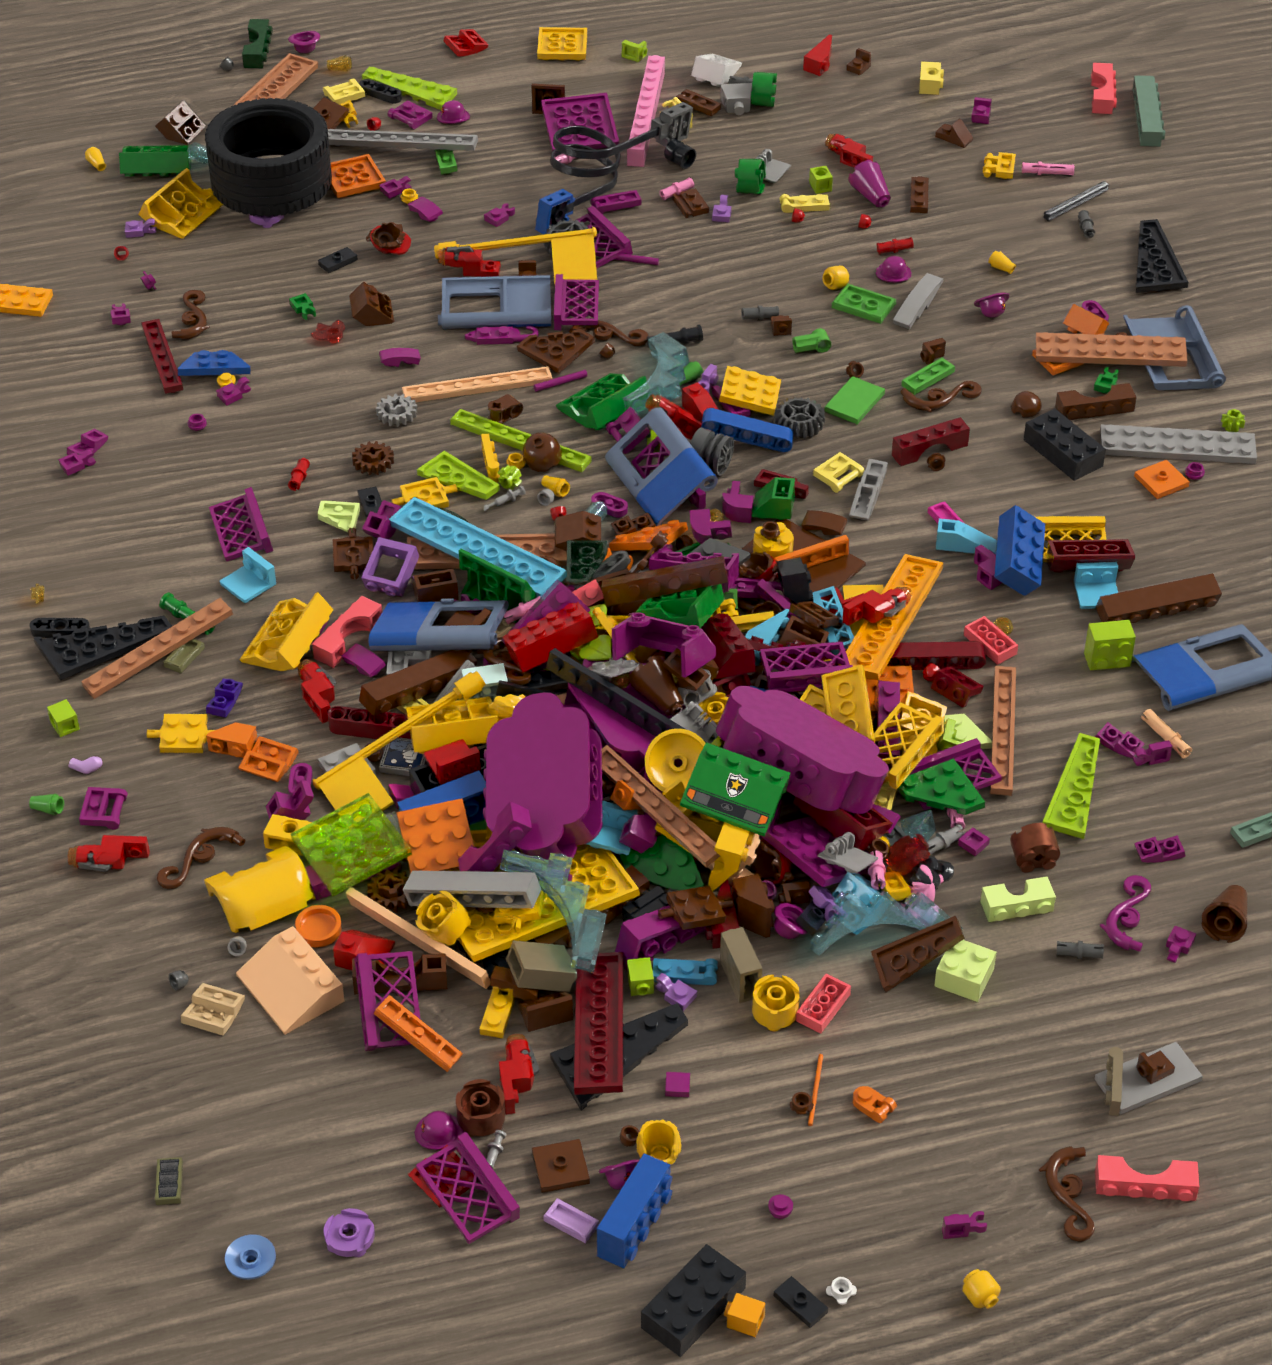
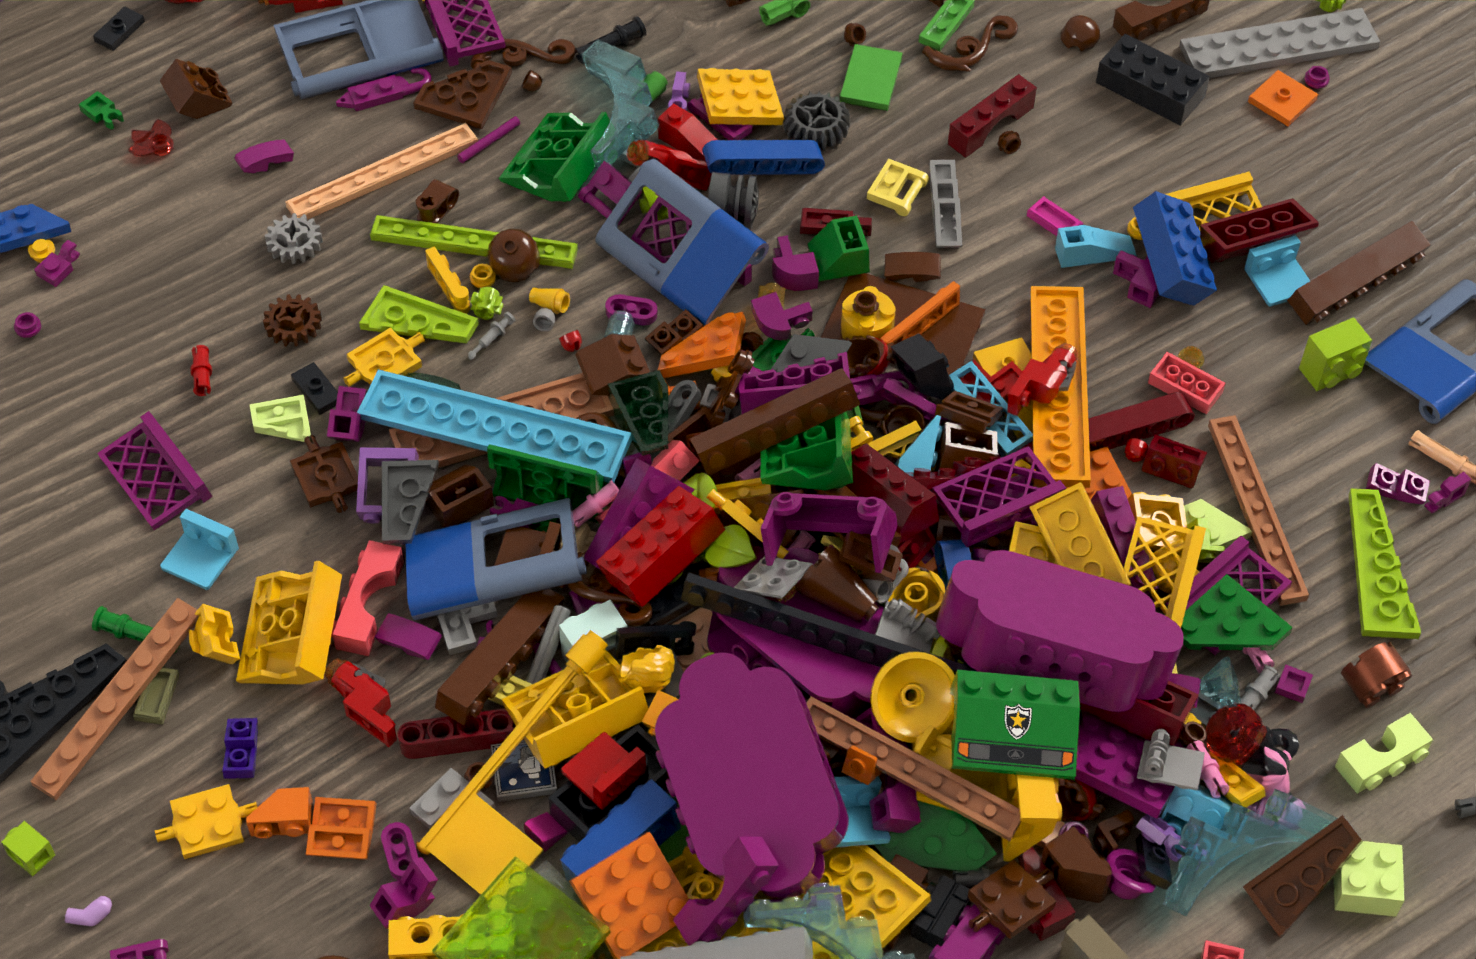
camera: 20 degrees left, 10 degrees up
none -> yellow cylinder [189,604,240,664]
none -> dark grey wing [382,460,439,544]

